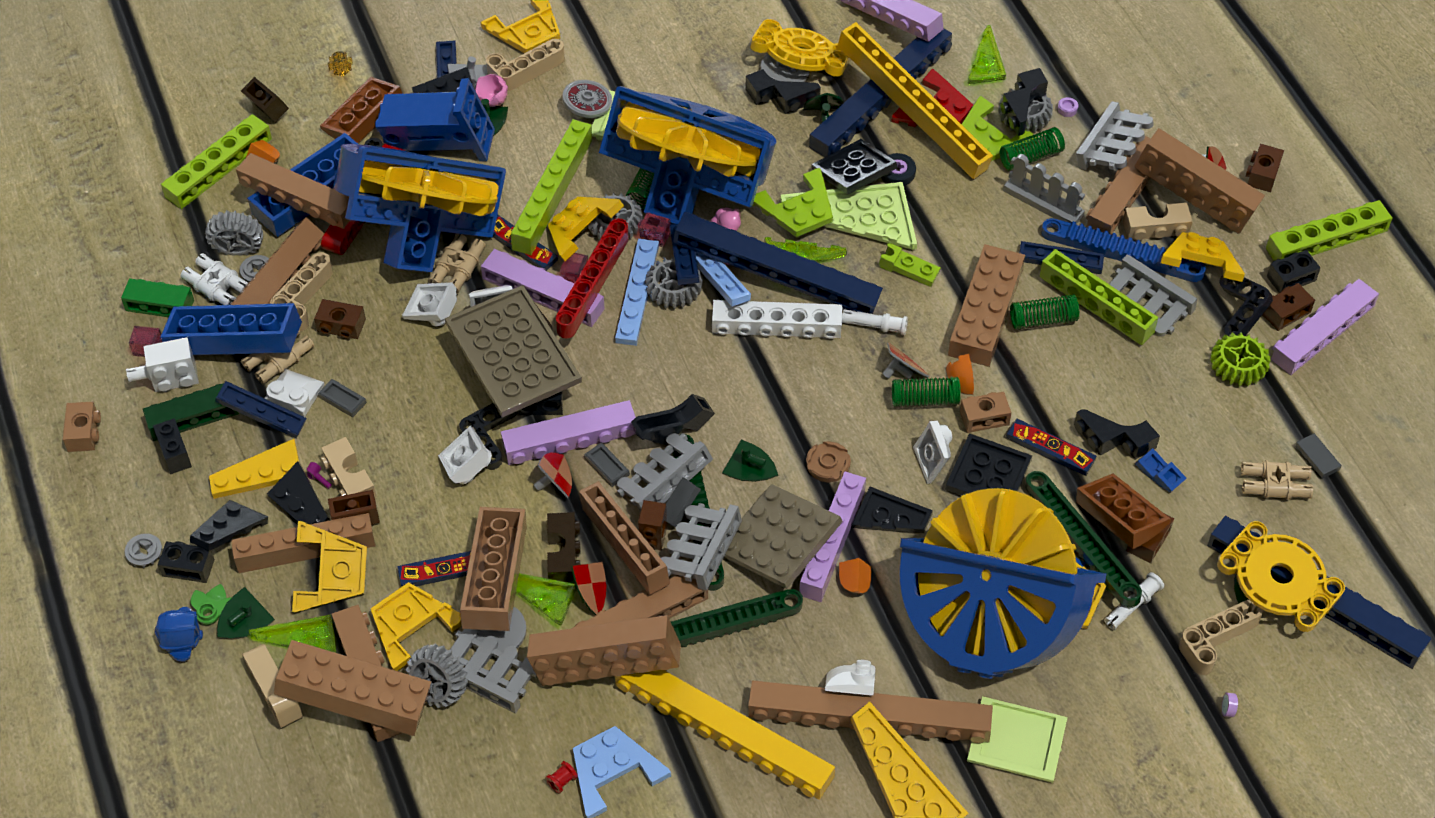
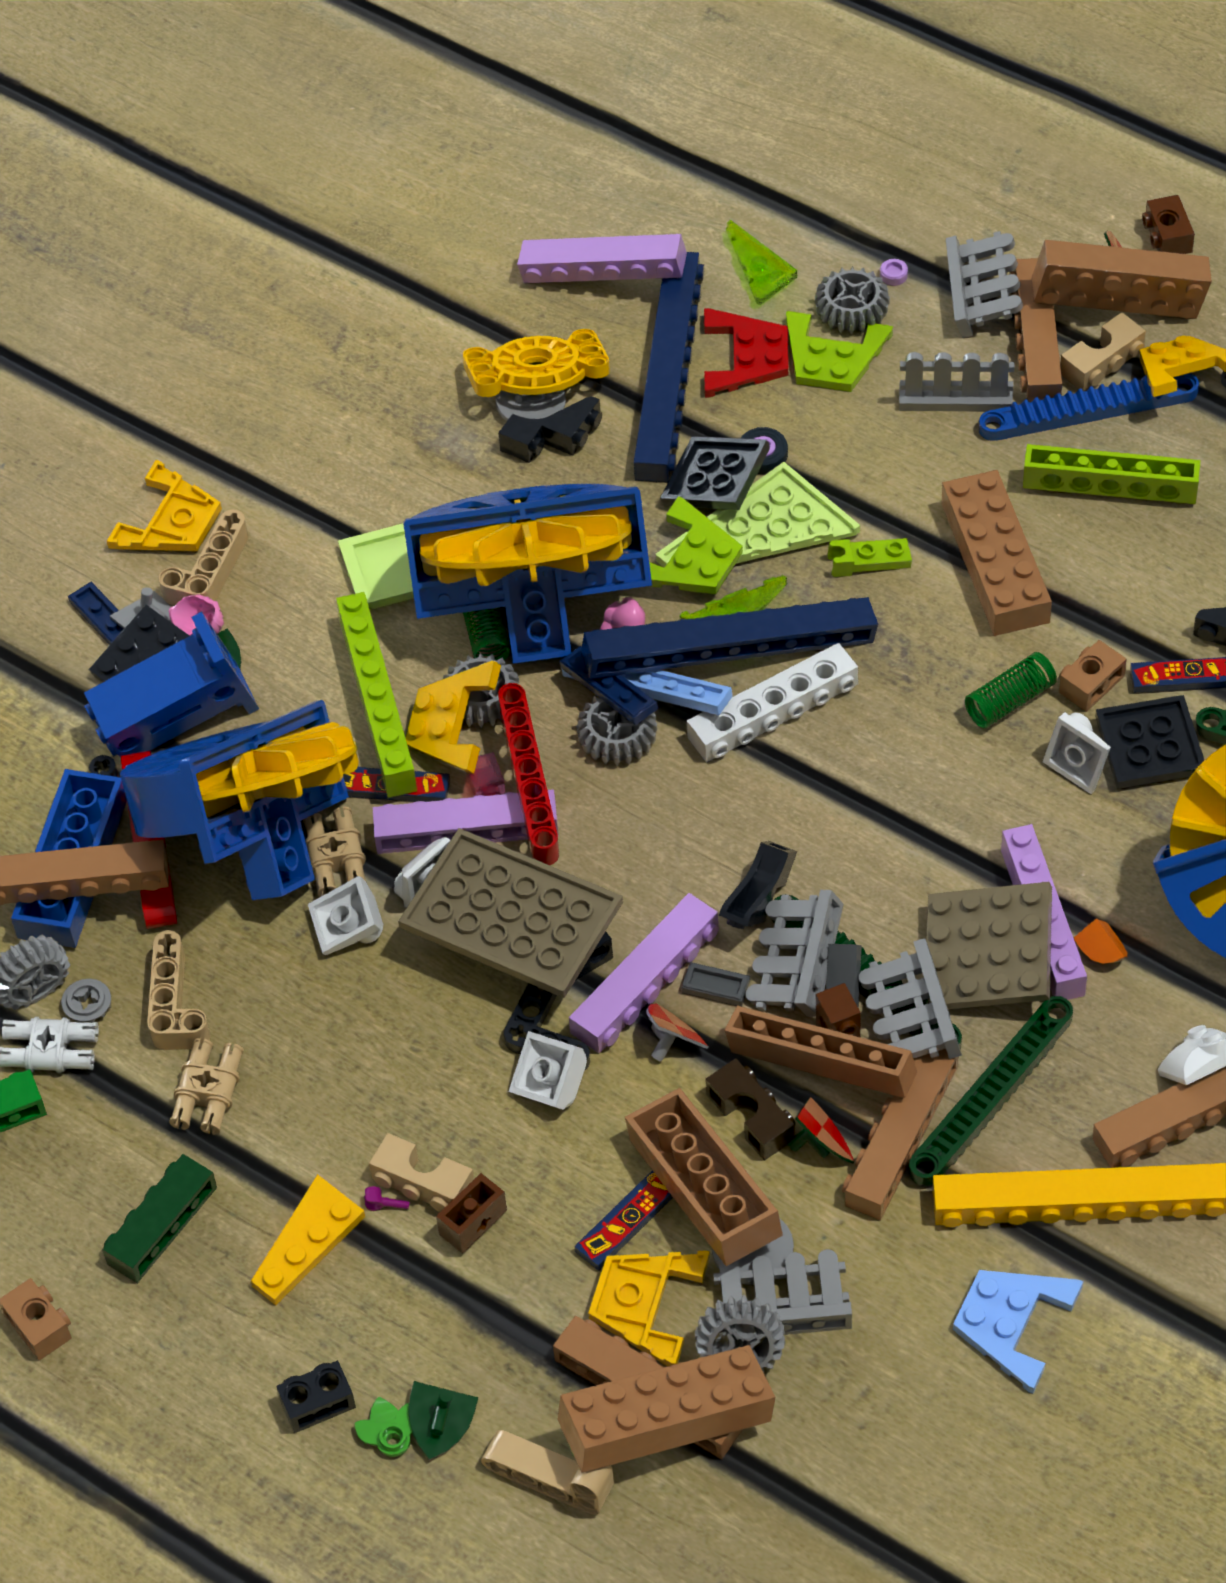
camera: 30 degrees left, 0 degrees up
light grey gear [125,534,163,568] -> none
white brick [126,337,199,392] -> none
clear pink brick [129,326,162,357] -> none
black brick [153,418,192,474] -> none
blue piece [154,607,203,661] -> none
blue brick [161,303,302,355] -> none
black wing [190,500,268,551] -> none
dark blue tile [215,381,307,439] -> none
medium nougat brick [231,217,325,305] -> none
medium nougat brick [231,513,375,573] -> none
clear neon green wing [249,614,337,653] -> none
white slope [264,369,325,417] -> none
black wing [267,461,330,525] -> none
yellow wing [292,521,367,612] -> none
reddish brown brick [314,299,366,339] -> none
dark grey tile [318,379,367,418] -> none
dark orange slope [320,77,403,143] -> none
clear neon green wing [516,573,576,626] -> none
medium nougat brick [527,615,681,686] -> none
red bush [545,761,578,794] -> none
light grey shield [562,80,612,118] -> none
light blue plate [615,239,659,346] -> none
clear pink brick [638,212,671,247] -> none
dark green shield [722,439,779,482] -> none
dark green shield [803,93,844,122] -> none
medium nougat tile [806,441,851,483] -> none
yellow brick [837,22,993,179] -> none
white pin [842,309,908,336] -> none
black wing [852,486,933,533] -> none
light grey shield [882,342,929,379] -> none
orange brick [946,354,974,394] -> none
black arch [1000,68,1048,136] -> none
green piece [1000,127,1065,171] -> none
green piece [1010,294,1080,330] -> none
dark blue tile [1019,241,1105,274] -> none
light grey fence [1109,254,1197,337] -> none

